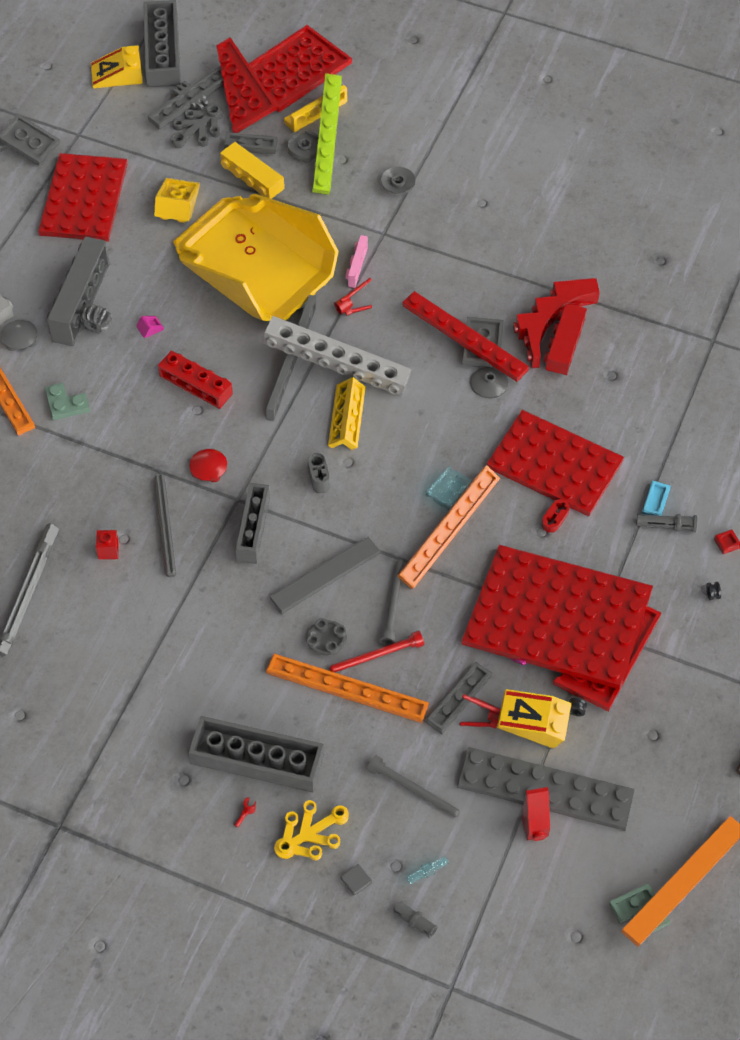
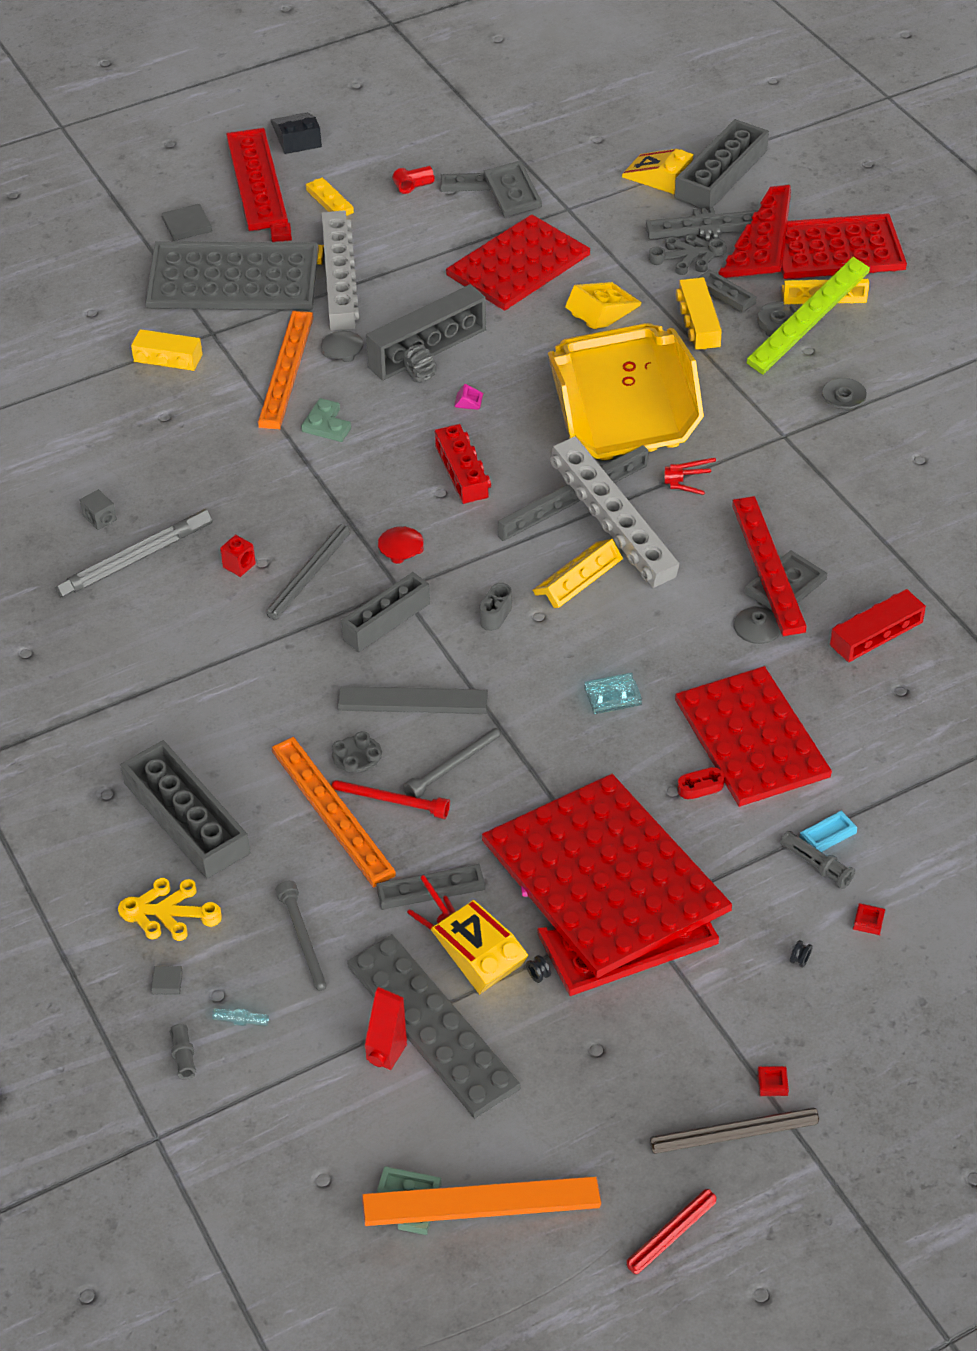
camera: 40 degrees right, 10 degrees down
red hand [234,797,256,828] -> none
bright pink plate [346,235,368,288] -> none
tile [397,465,500,589] -> none
red arch [513,278,600,368] -> none

